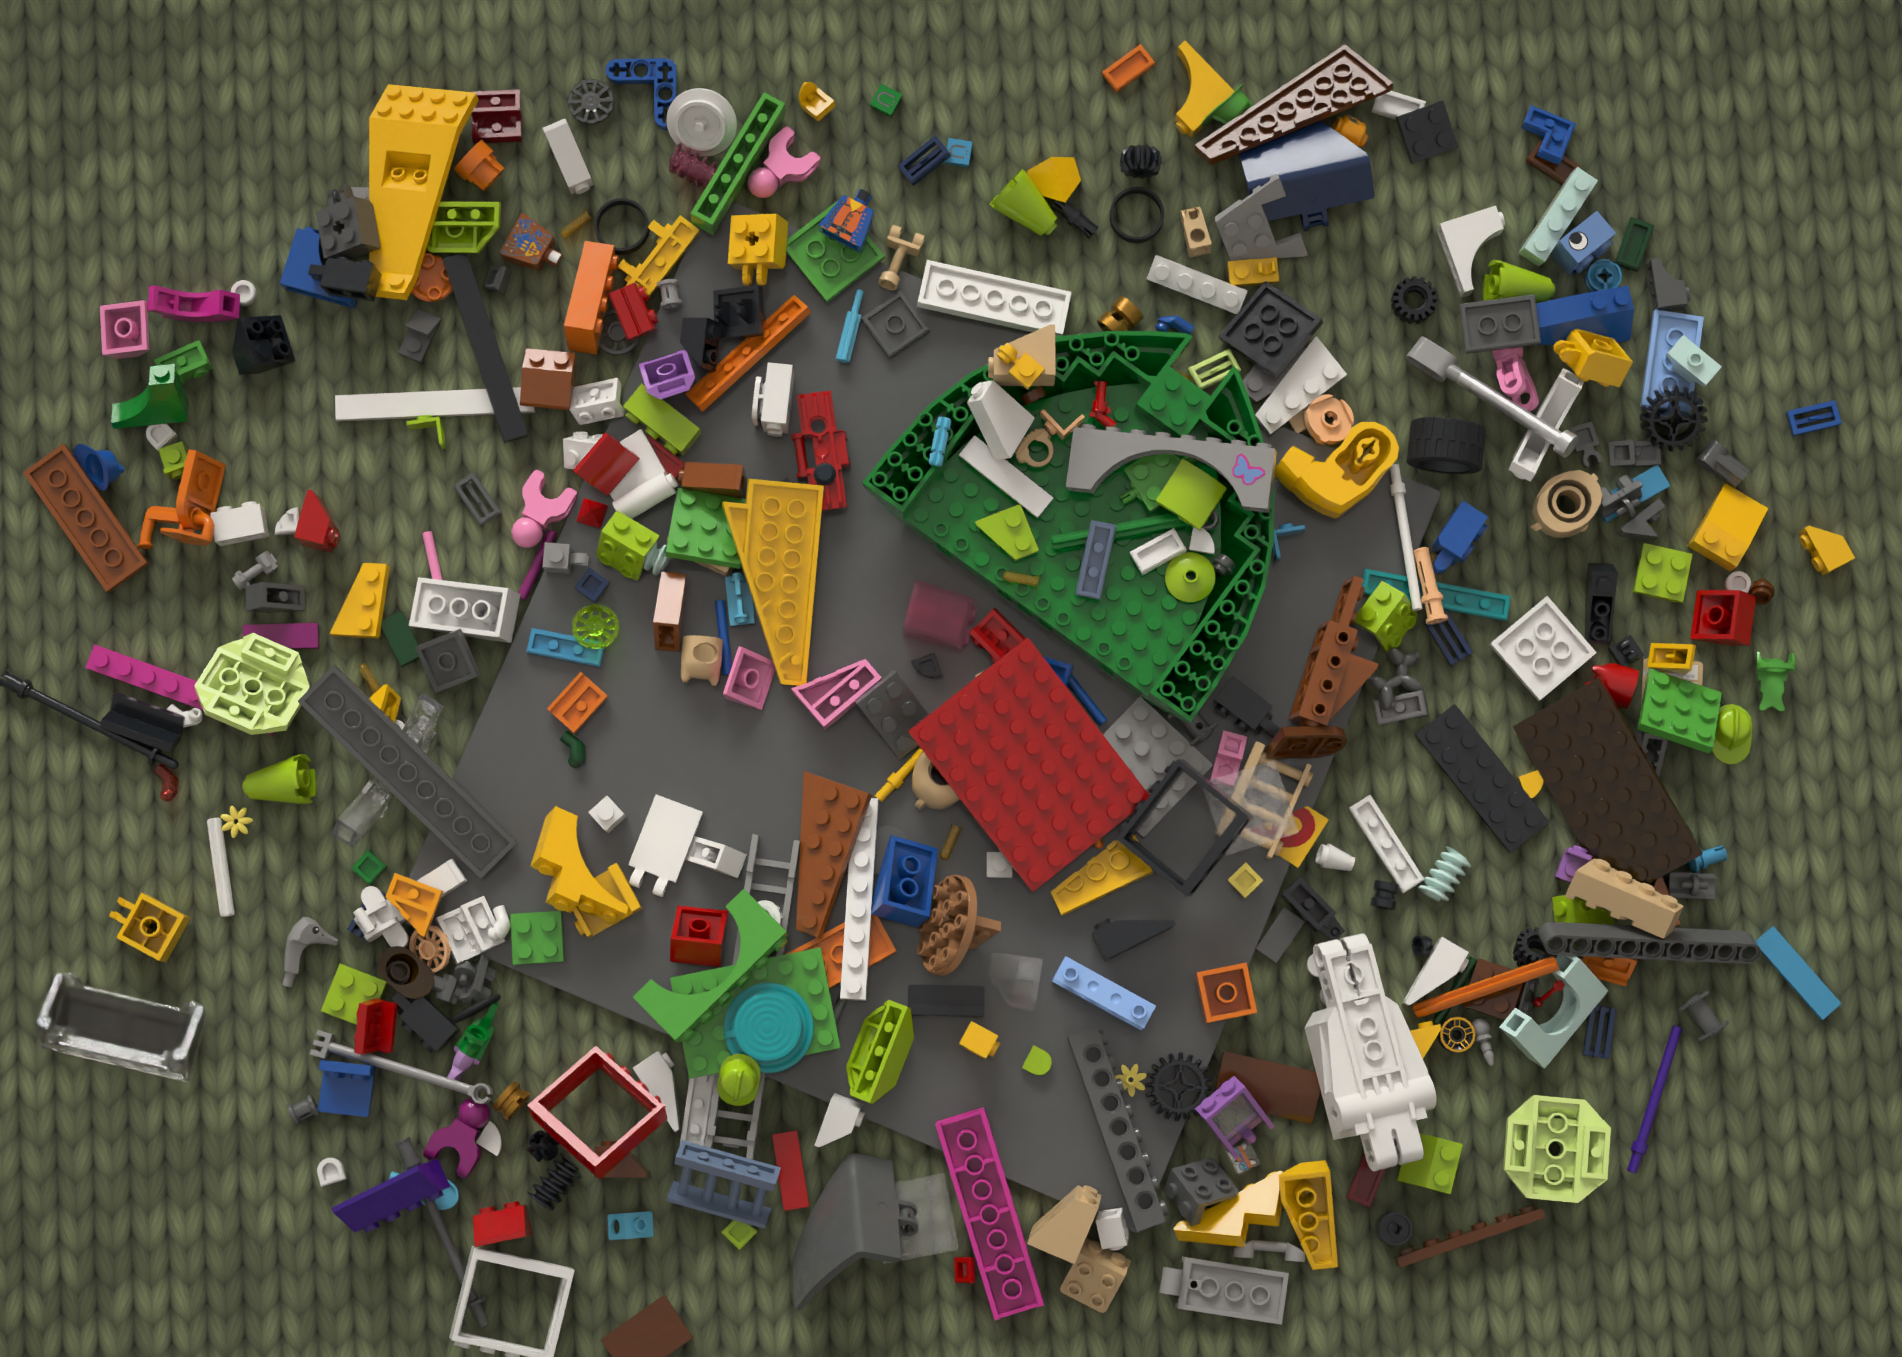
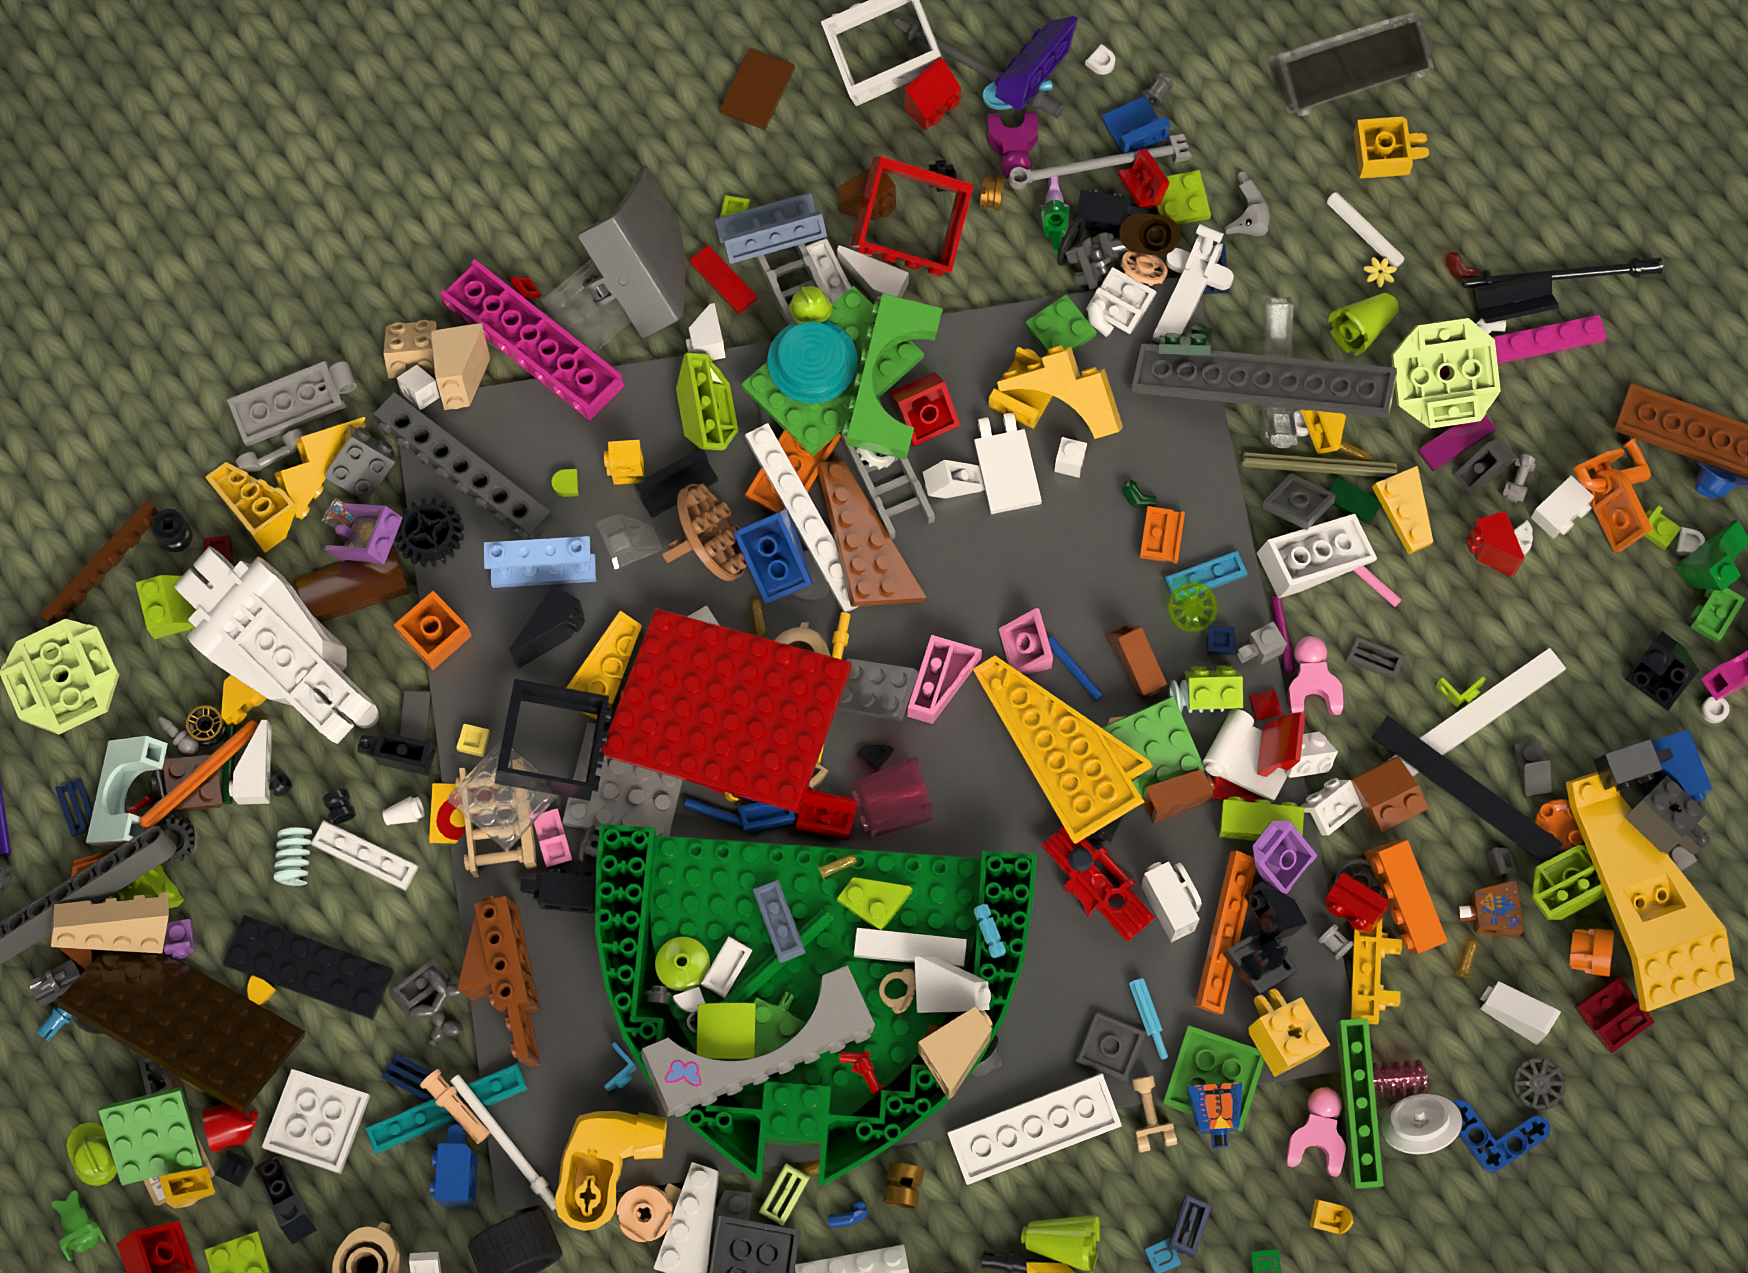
camera: 150 degrees right, 10 degrees down
green tile [351,850,387,886] -> none
light orange wing [385,873,444,937] -> none
white tile [476,1121,502,1156] -> none
black piece [527,1153,582,1211] -> none
black tyre [594,198,650,255] -> none
medium azure bracket [607,1211,654,1240] -> none
tan piece [681,635,723,686] -> none
medium azure hinge [725,573,755,626] -> none
yellow plate [996,343,1045,390] -> none
light nougat bracket [1040,409,1085,440] -> none
light yellow plant [1115,1064,1147,1097] -> none
reddish brown tile [1265,726,1347,759] -> none
lime bracket [1354,581,1418,652] -> none
none -> plate [1159,325,1212,356]
none -> olive axle [1243,452,1397,478]

